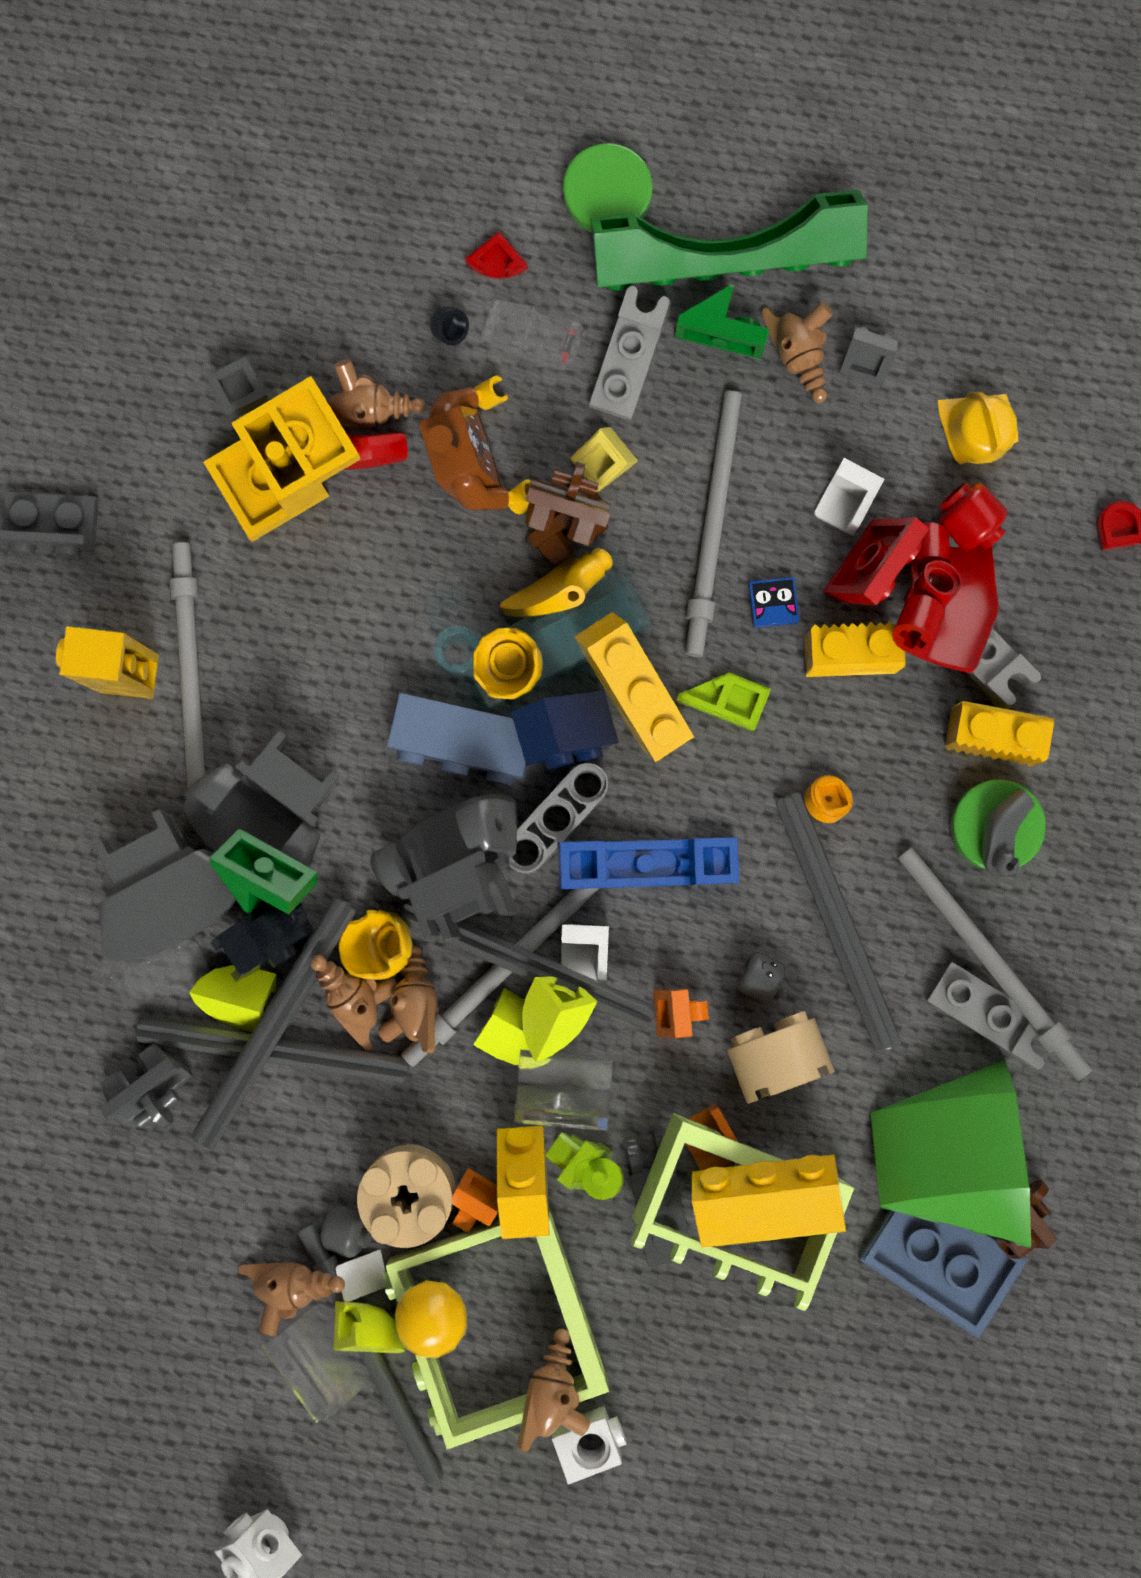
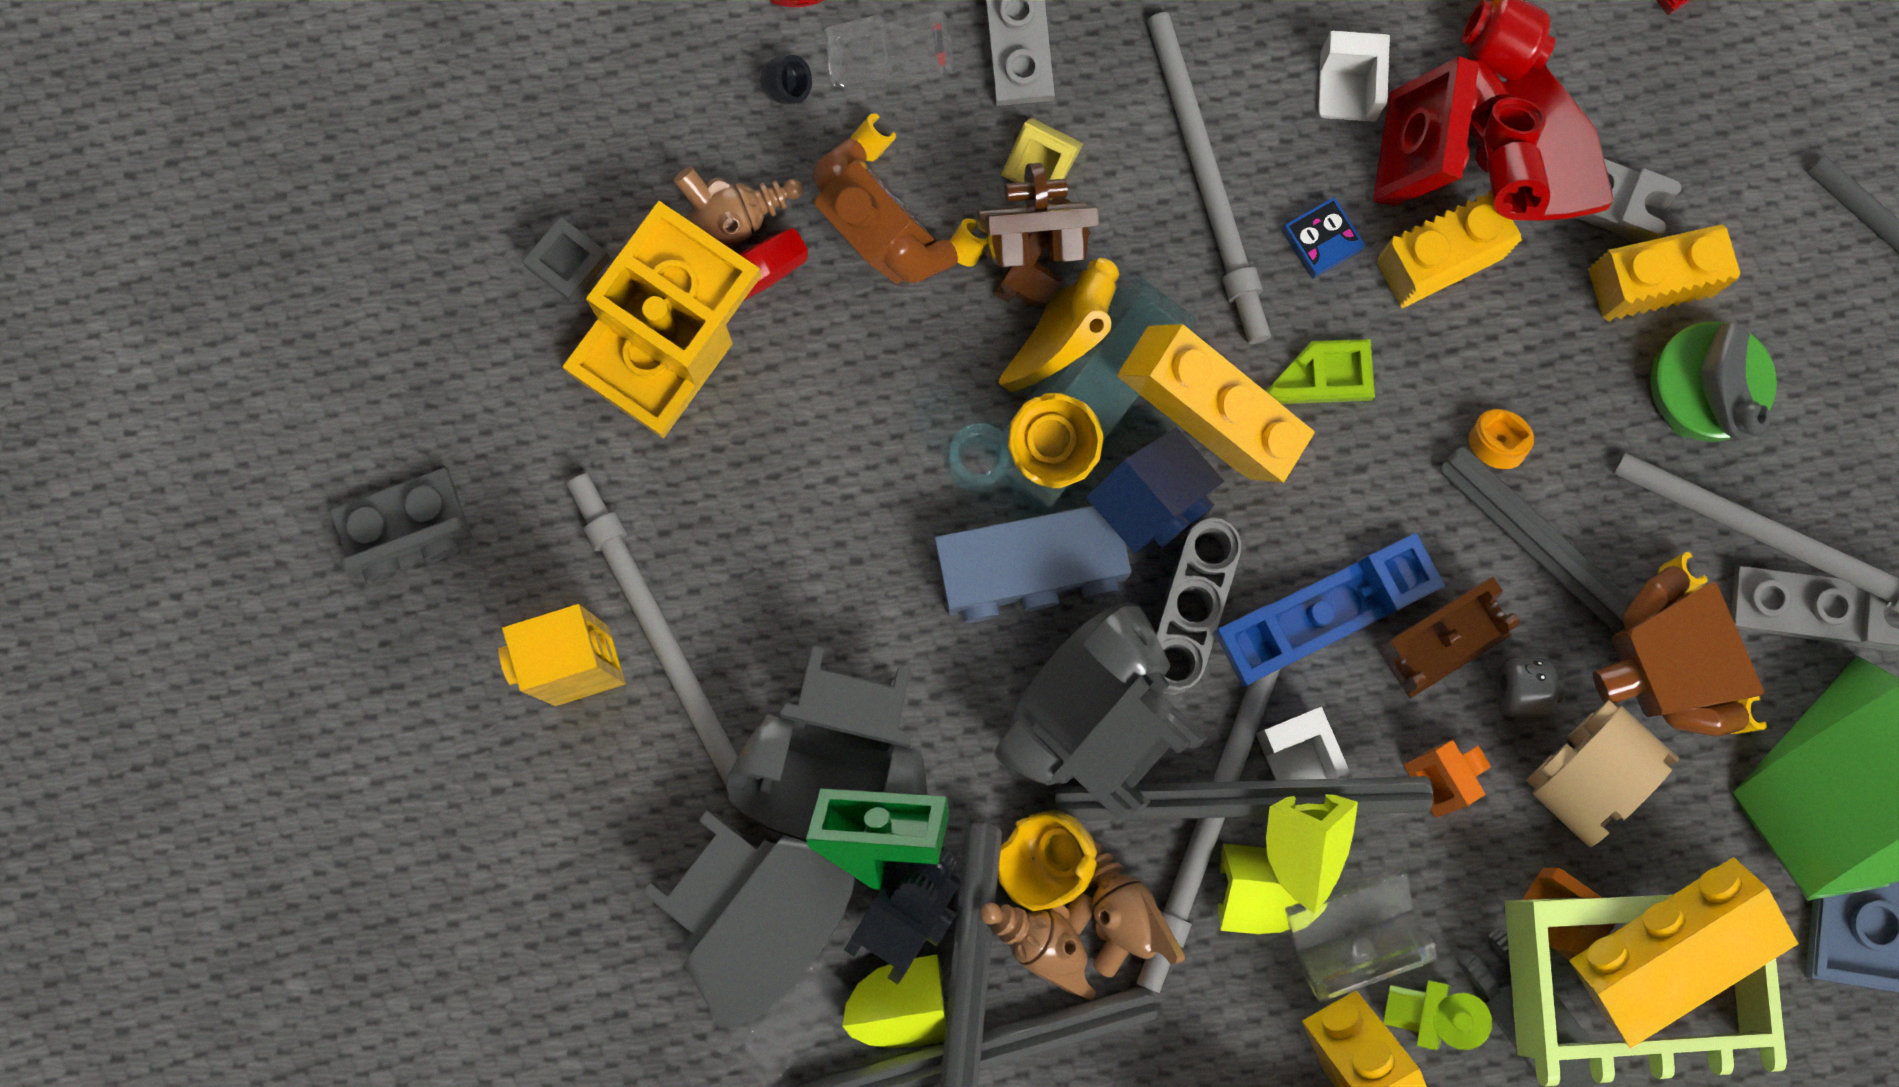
camera: 30 degrees left, 5 degrees down
none -> reddish brown hinge [1376,576,1519,699]
none -> dark orange torso [1593,551,1767,737]

